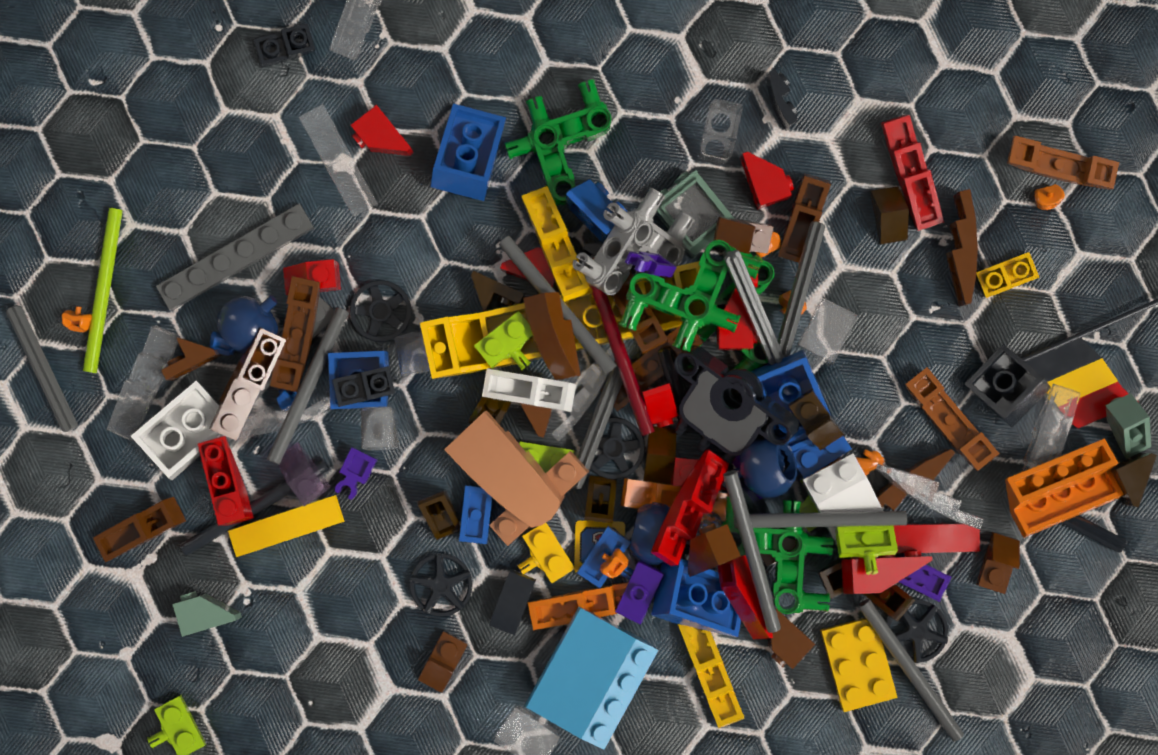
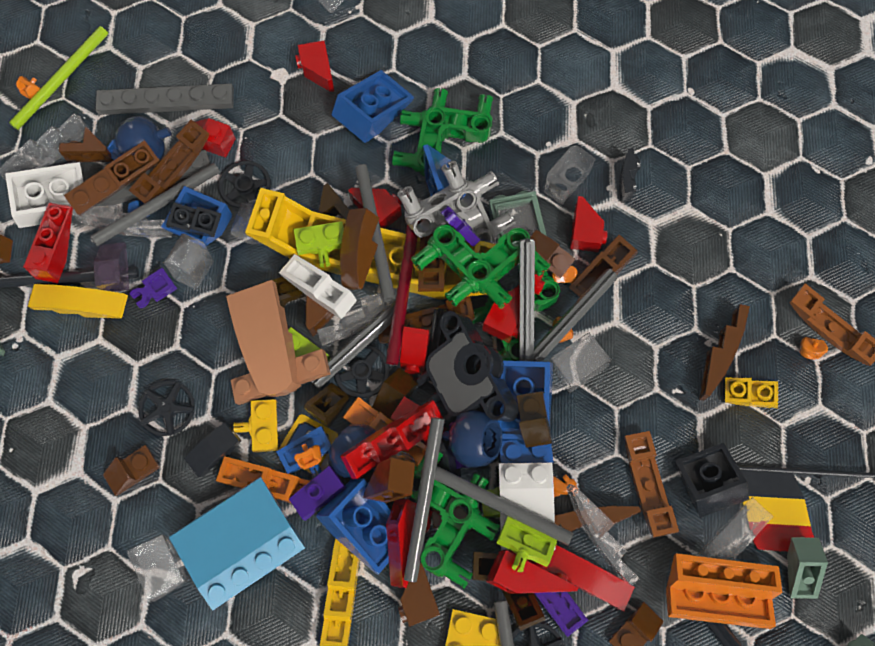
camera: 30 degrees right, 15 degrees down
clear slope [299,104,378,217] -> none
dark brown slope [417,490,461,540] -> none
blue plate [459,485,492,544] -> none
yellow slope [522,186,590,302] -> none
dark brown slope [870,186,909,245] -> none
red slope [881,114,944,231] -> none
dark brown slope [1111,453,1157,508] -> none

